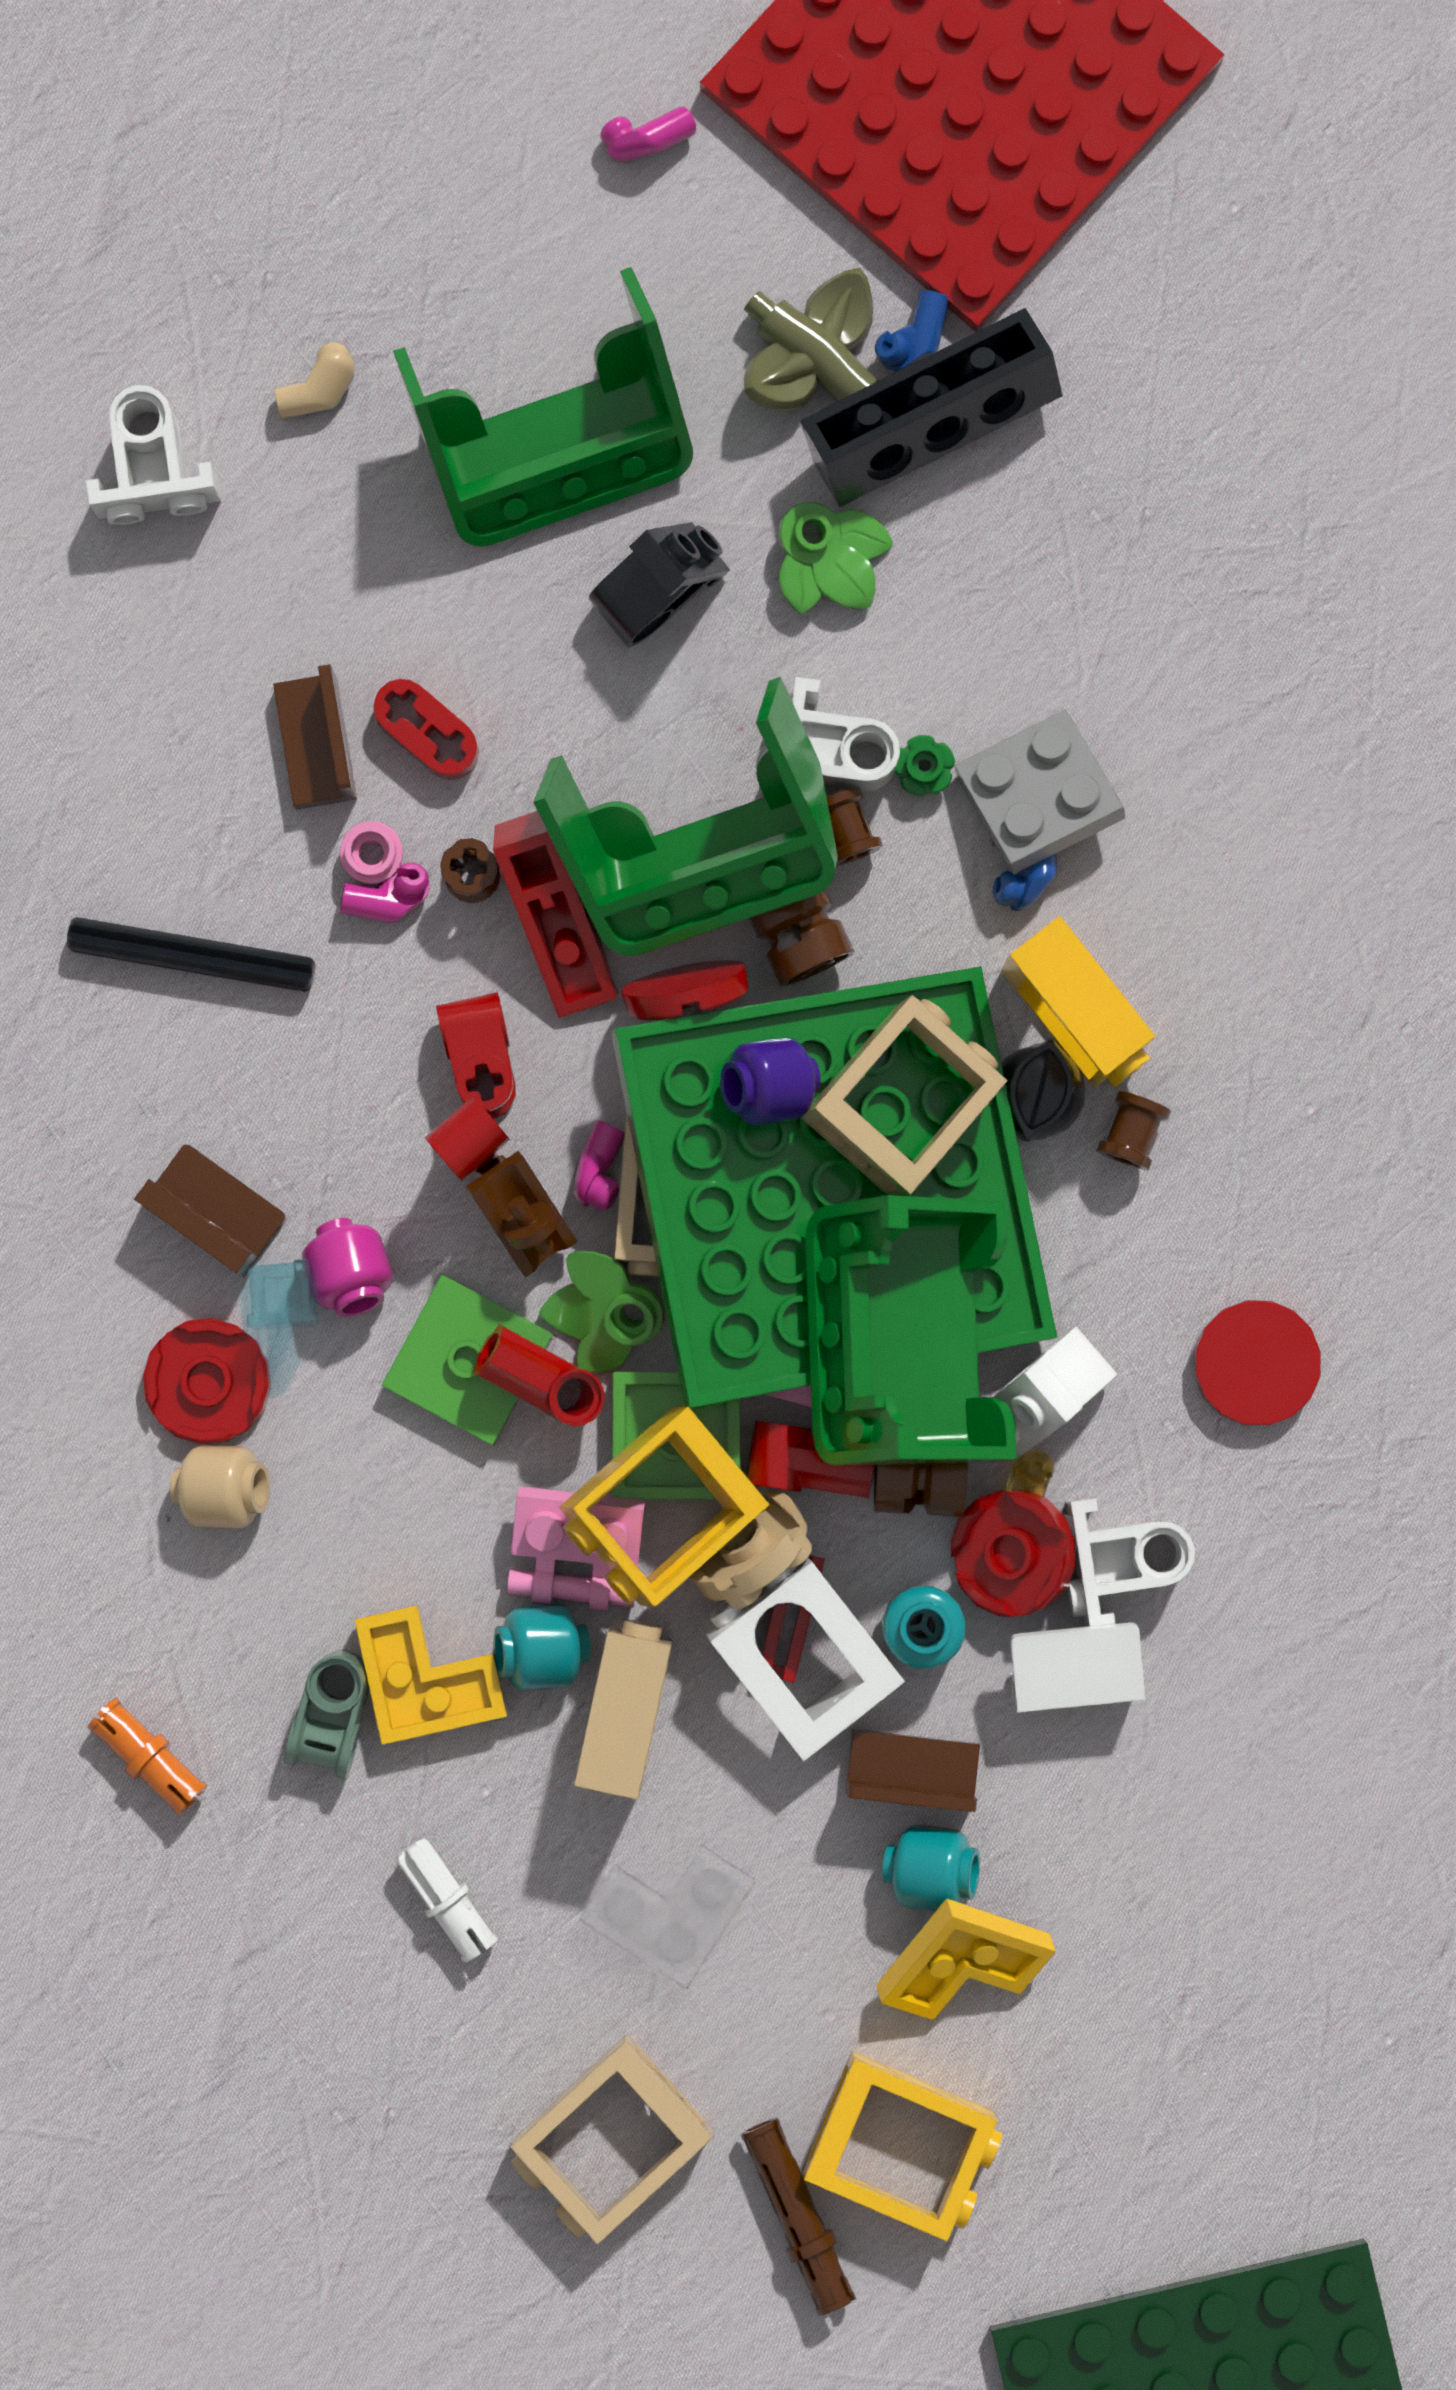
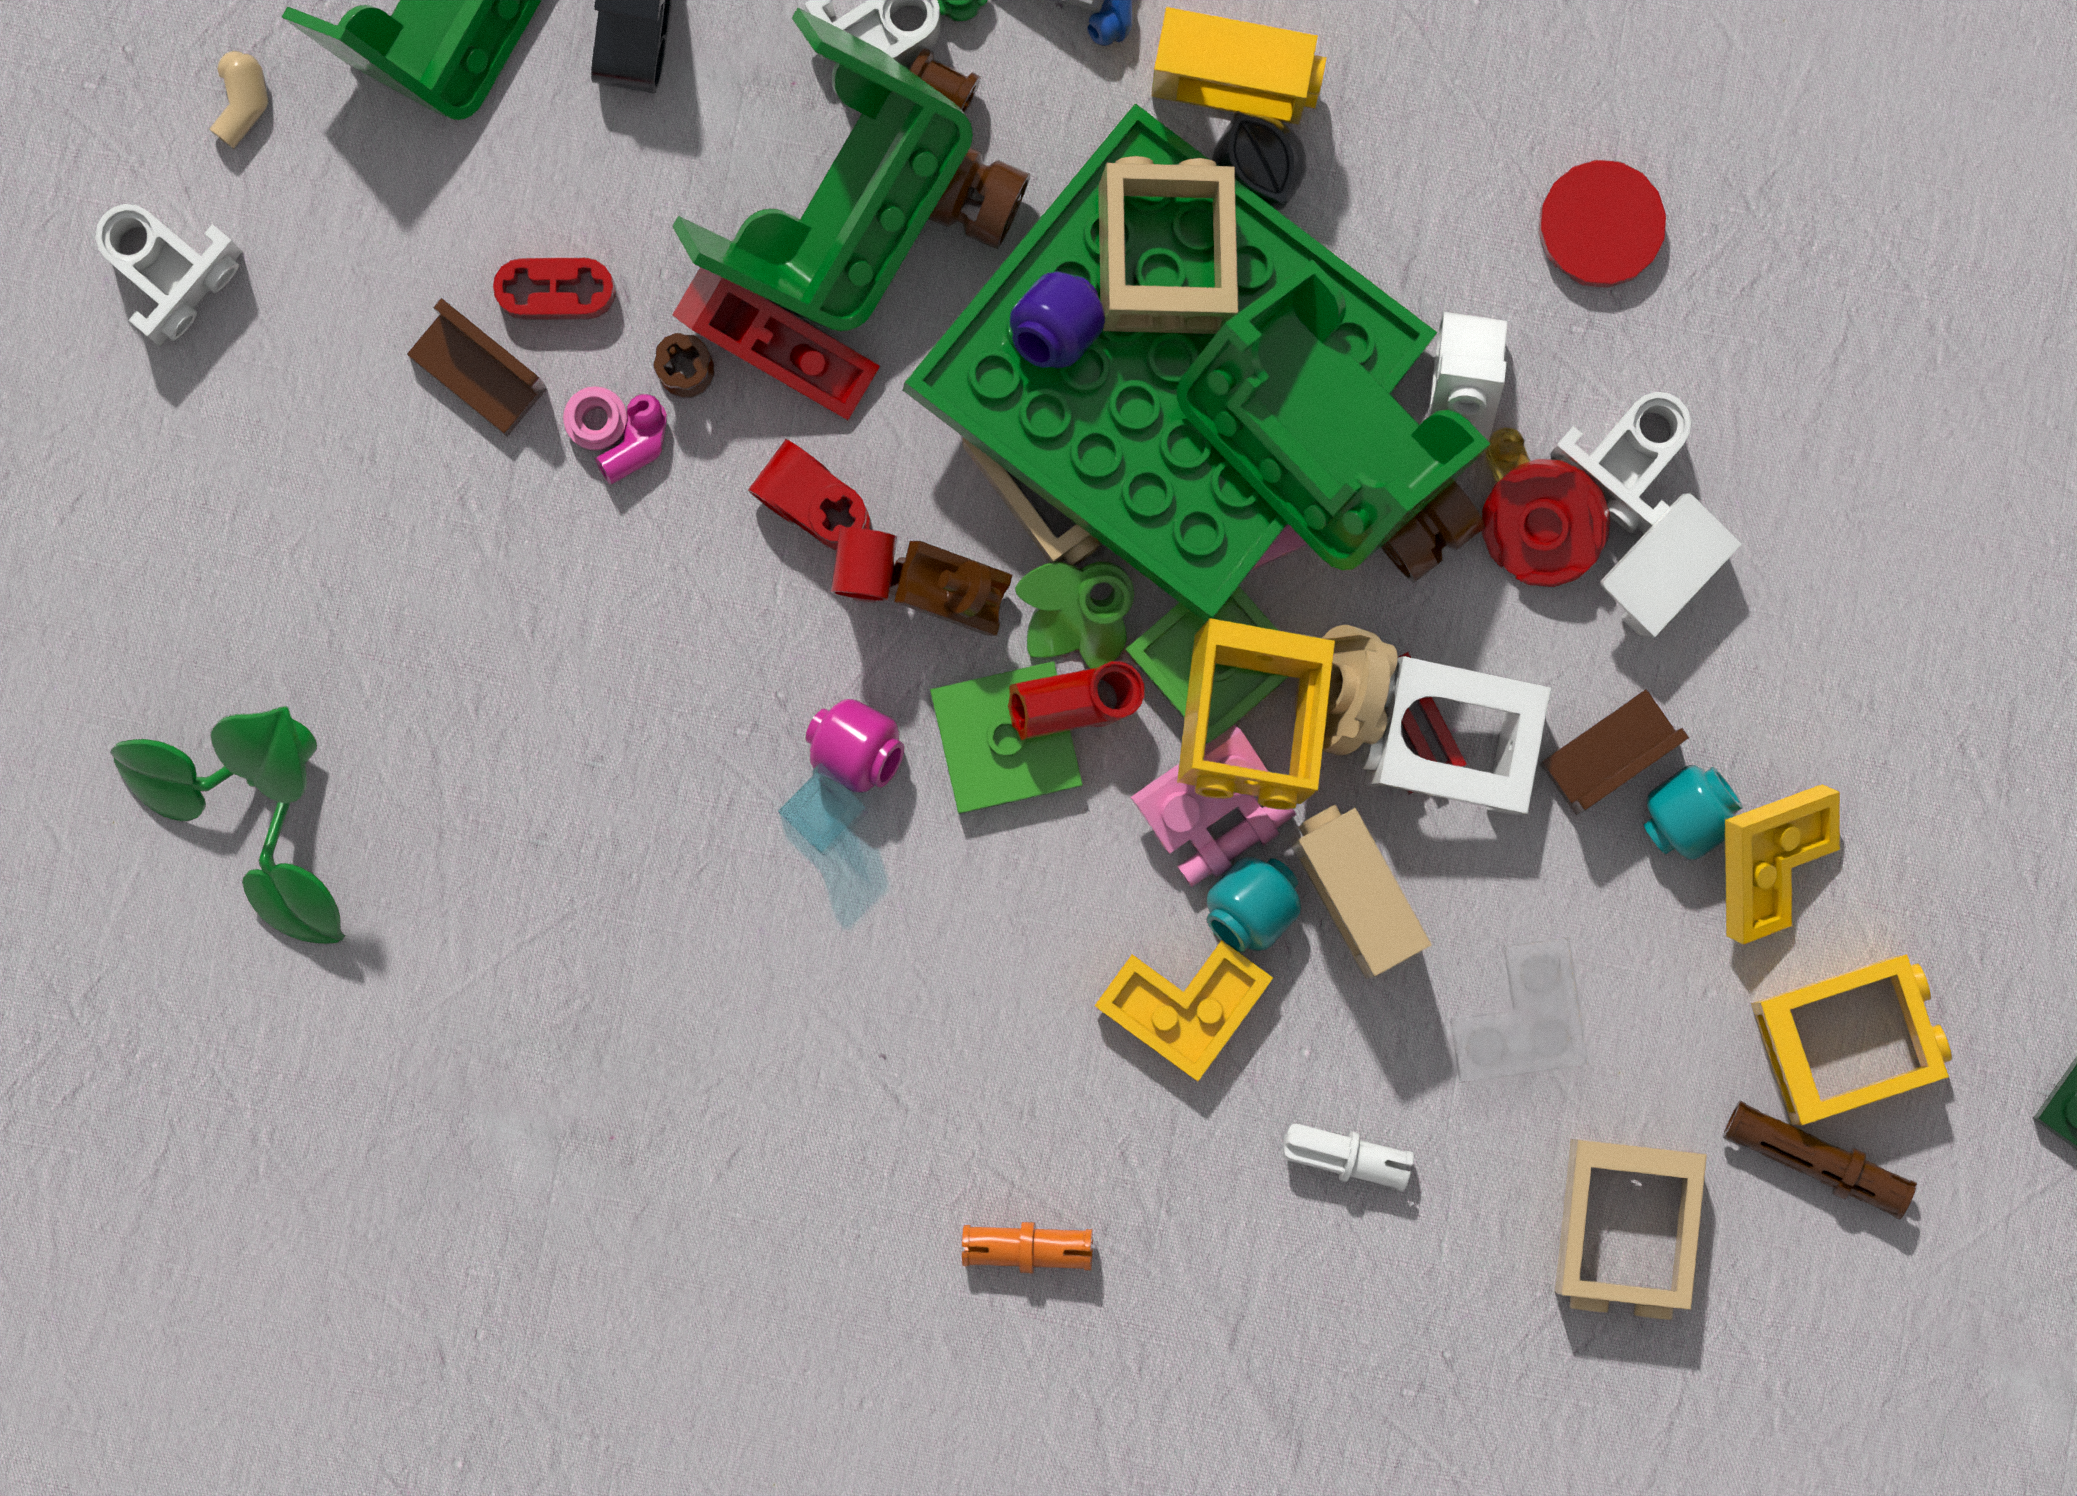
camera: 40 degrees left, 0 degrees up
black axle [67,917,315,992] -> none
reddish brown panel [134,1144,286,1277] -> none
red tile [143,1318,271,1444] -> none
tan head [170,1446,270,1529] -> none
sand green piece [284,1650,369,1779] -> none
dark pink arm [574,1120,625,1211] -> none
red tile [621,960,749,1020] -> none
red piece [746,1421,875,1498] -> none
teal head [882,1586,966,1669] -> none
reddish brown bush [1096,1091,1171,1171] -> none

